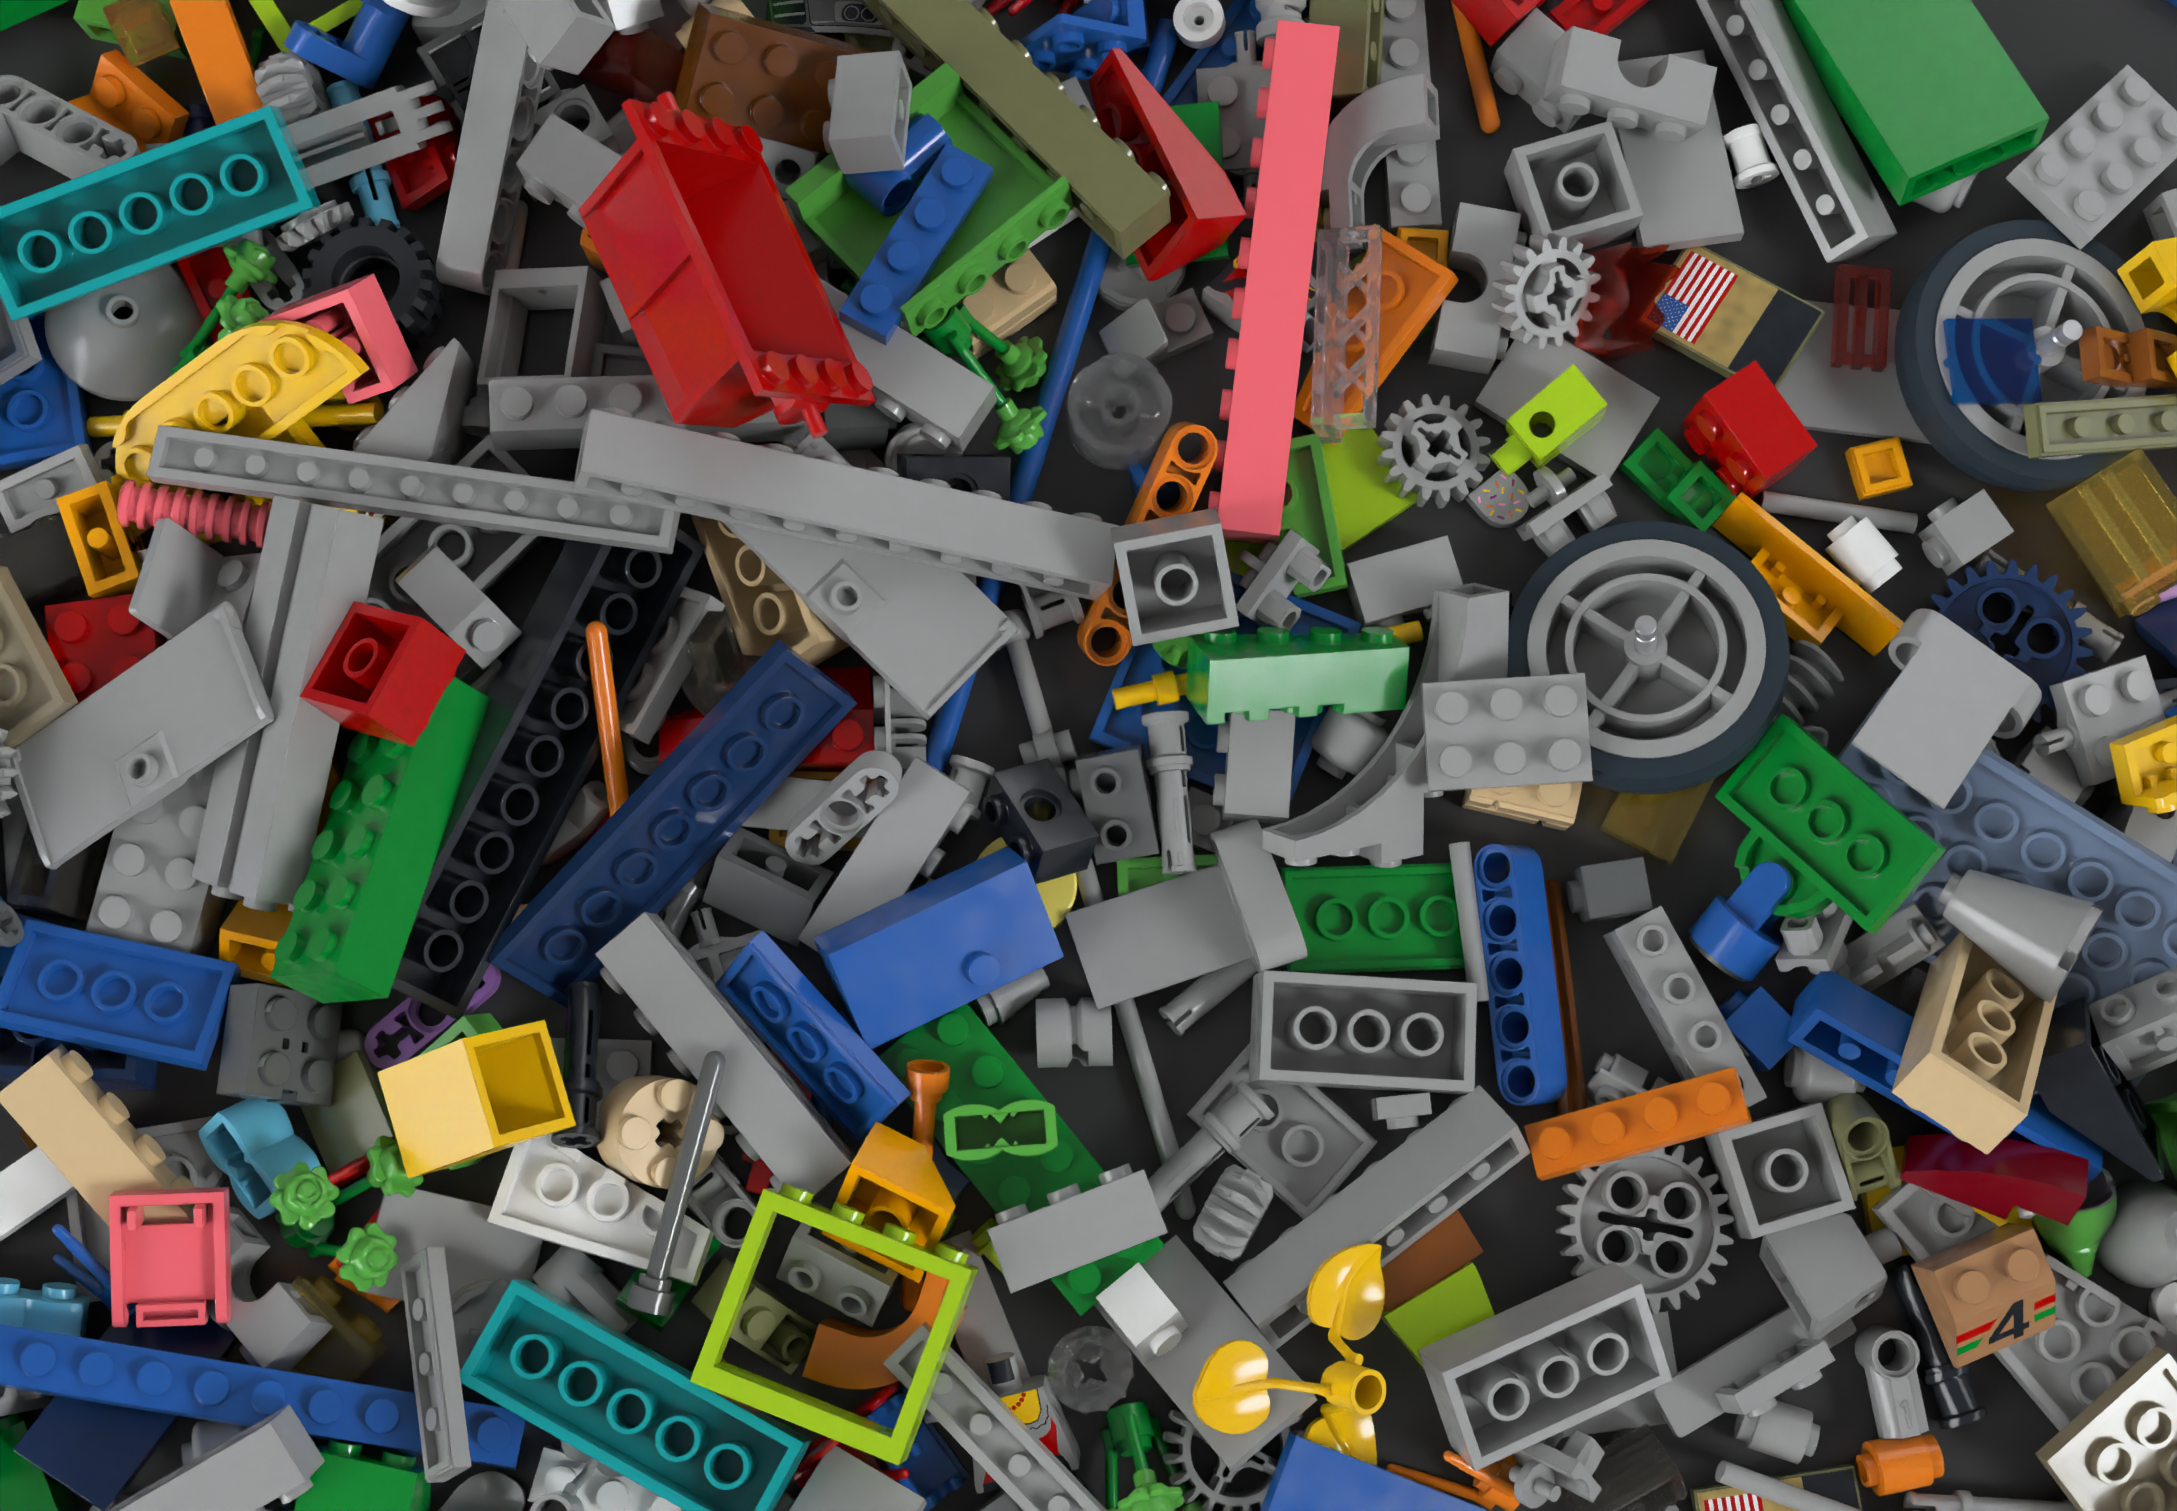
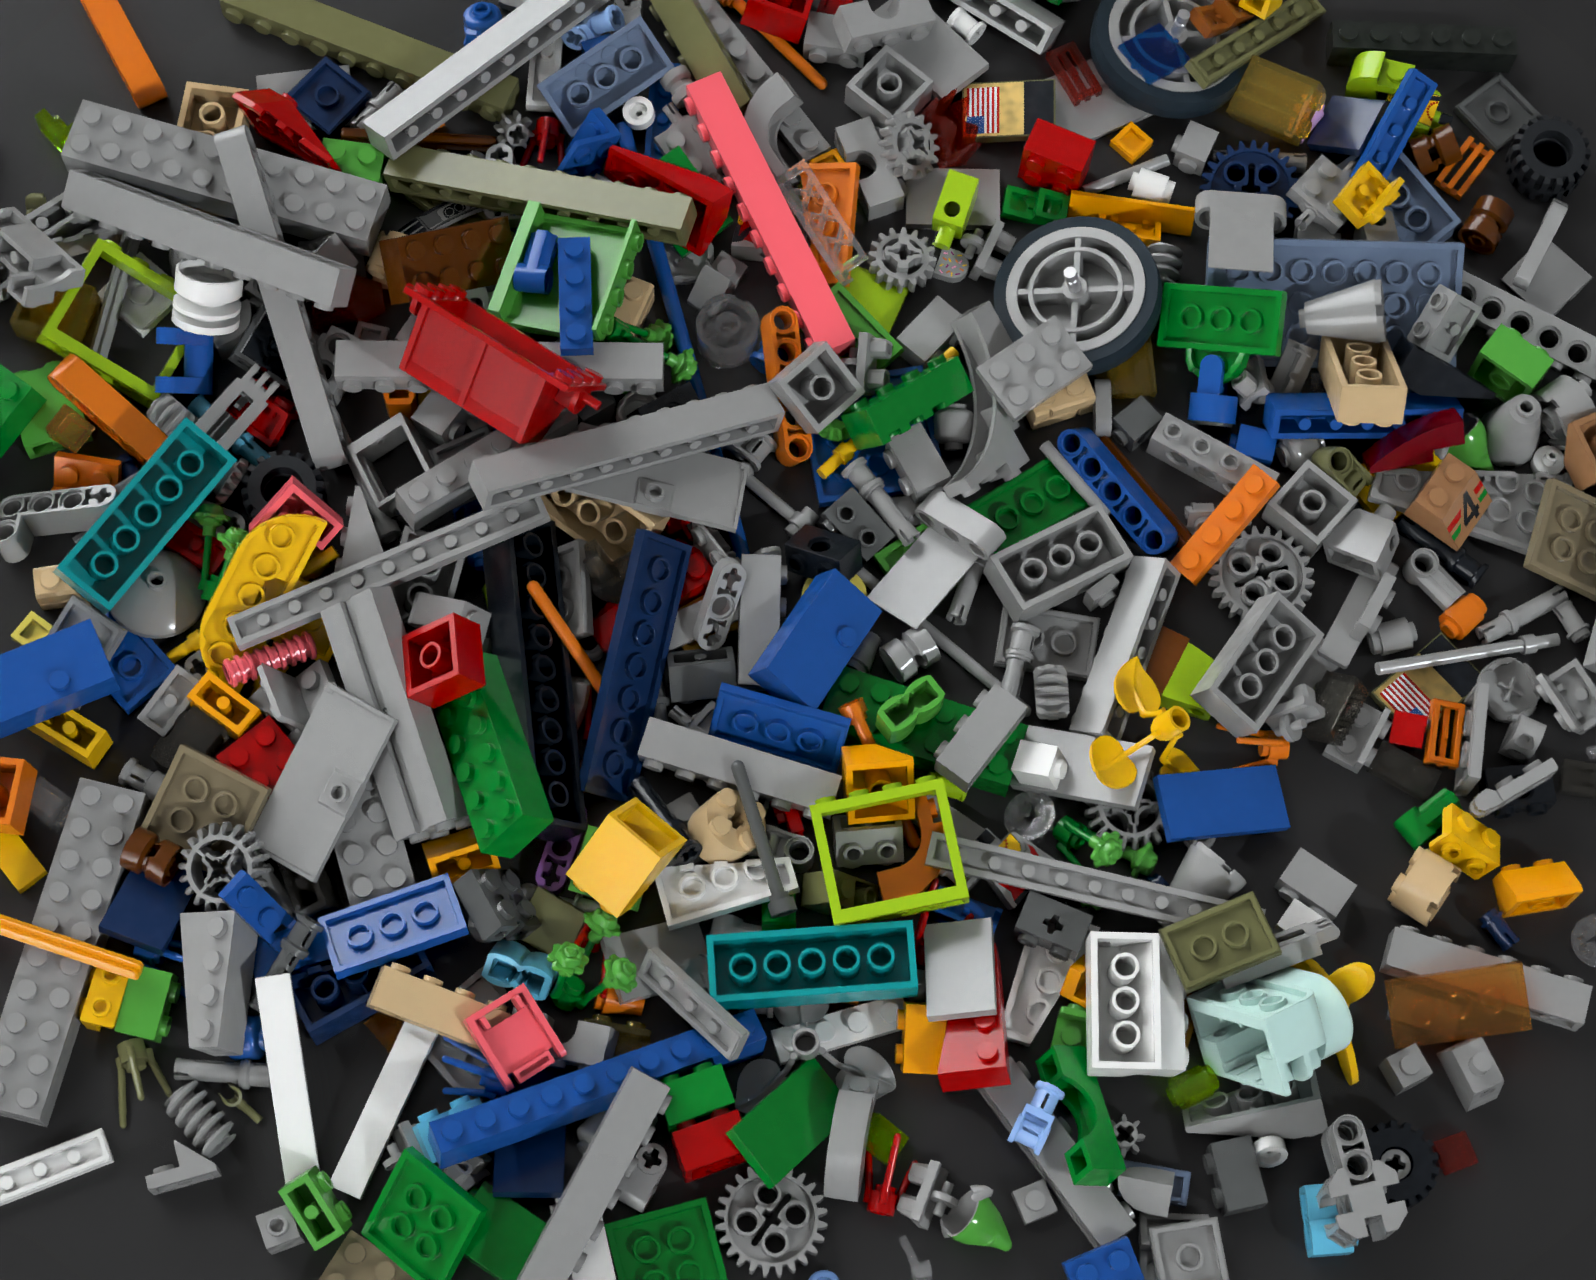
camera: 35 degrees left, 10 degrees down
light grey brick [823,50,912,175] -> none
none -> light grey beam [1092,379,1112,437]

